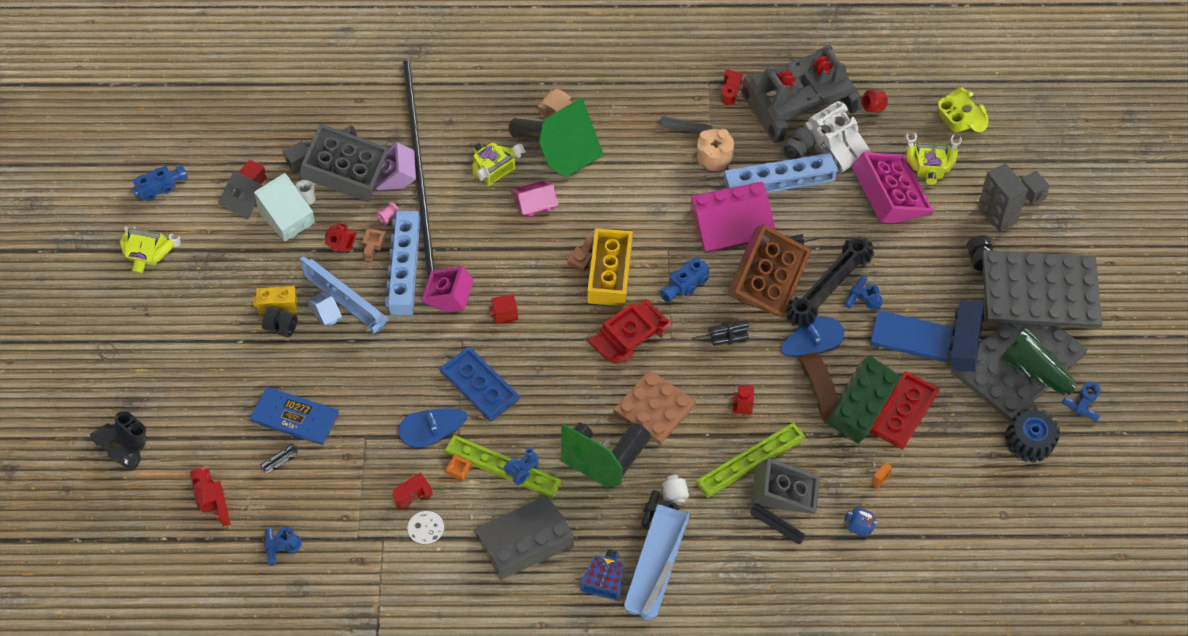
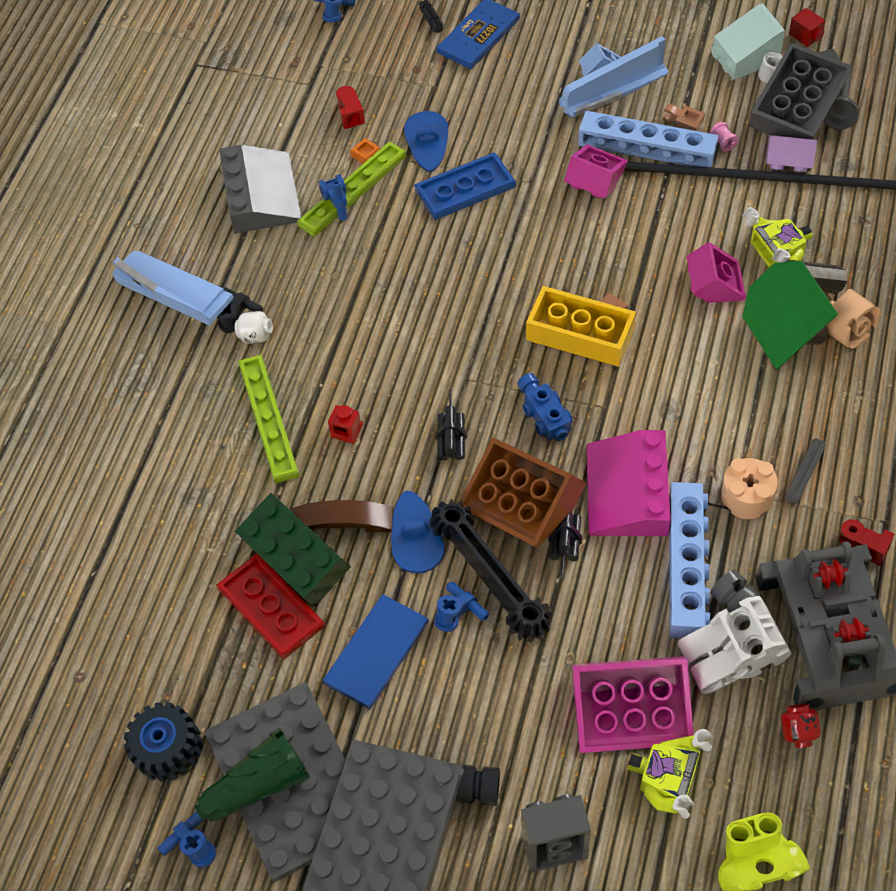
camera: 110 degrees right, 0 degrees up
dark grey piece [218,170,263,219] -> none
yellow brick [253,286,297,315] -> none
black wheel [262,306,298,338] -> none
red brick [325,223,357,252] -> none
white sticker [407,511,444,544] -> none
red brick [489,294,518,324] -> none
green piece [561,423,651,488] -> none
torso [581,549,623,602] -> none
red piece [588,299,672,364] -> none
nougat plate [614,370,696,445] -> none
black axle [751,504,806,544] -> none
dark grey slope [752,458,820,514] -> none
blue head [844,507,876,537] -> none
orange tile [871,462,892,489] -> none
dark blue brick [948,300,984,372] -> none

